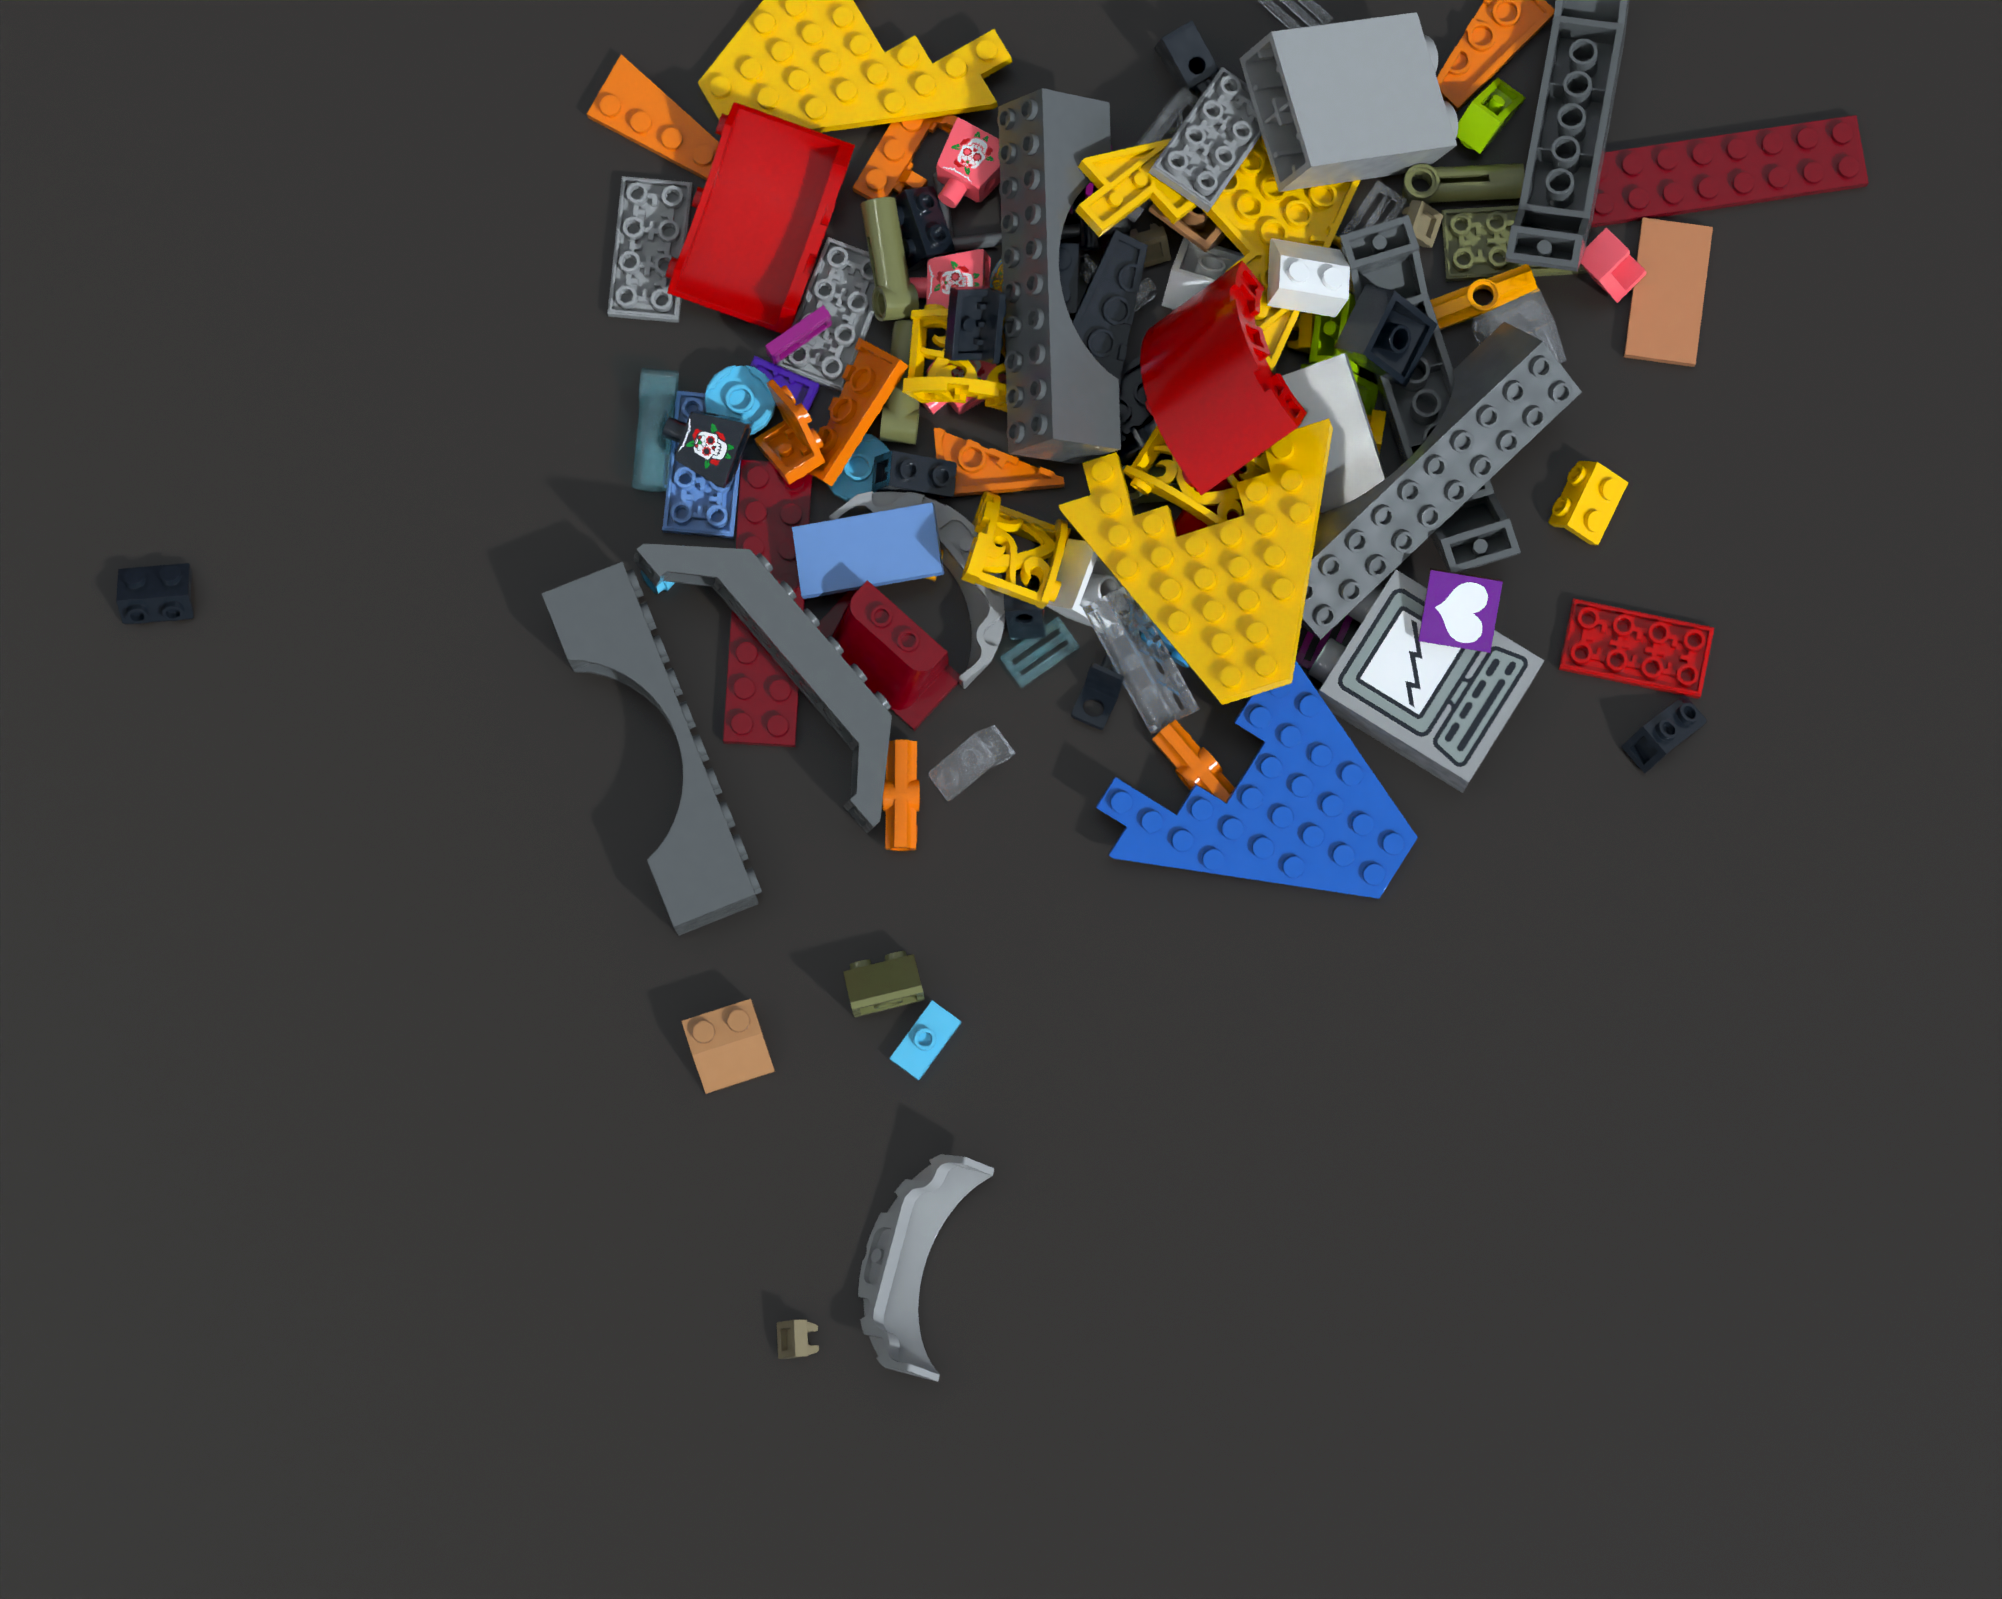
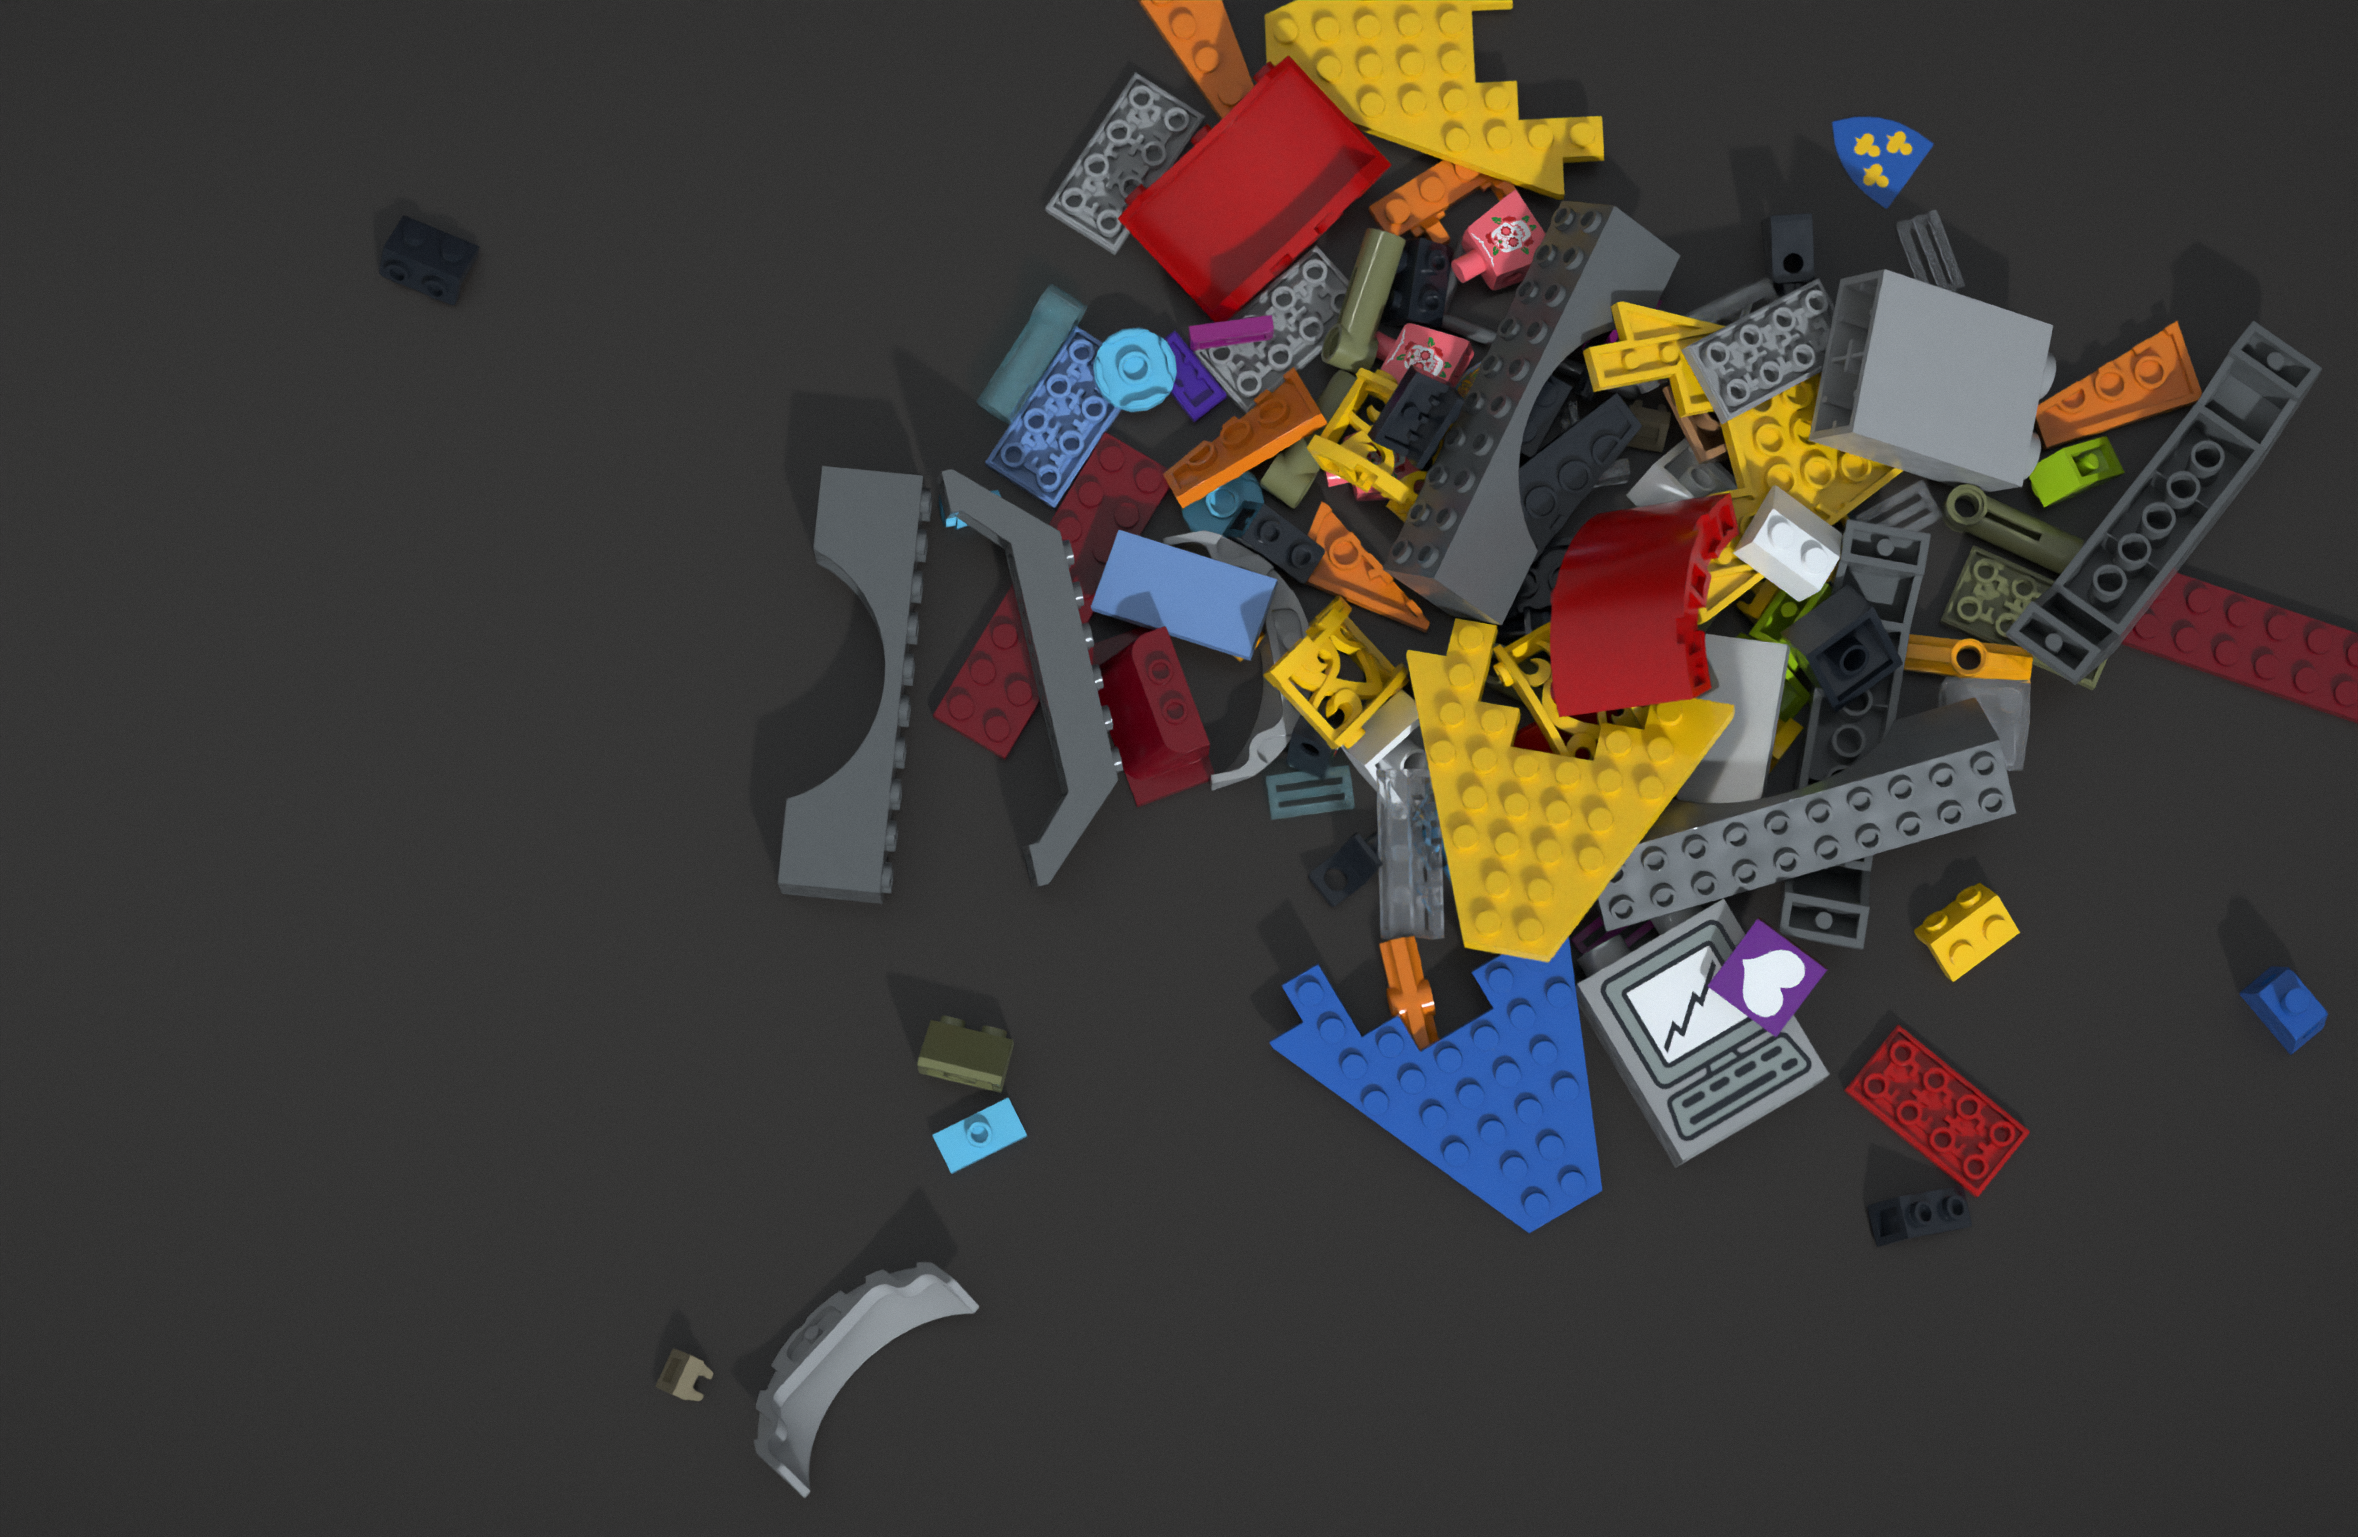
camera: 20 degrees right, 0 degrees up
black torso [662,410,754,488] -> none
medium nougat slope [681,999,775,1094] -> none
orange bracket [754,379,825,485] -> none
orange piece [883,740,920,851] -> none
clear bracket [928,725,1016,801] -> none
dark tan tile [1402,200,1443,248] -> none
coral panel [1580,227,1647,303] -> none
nougat tile [1624,217,1713,367] -> none
none -> blue torso [2239,966,2328,1055]

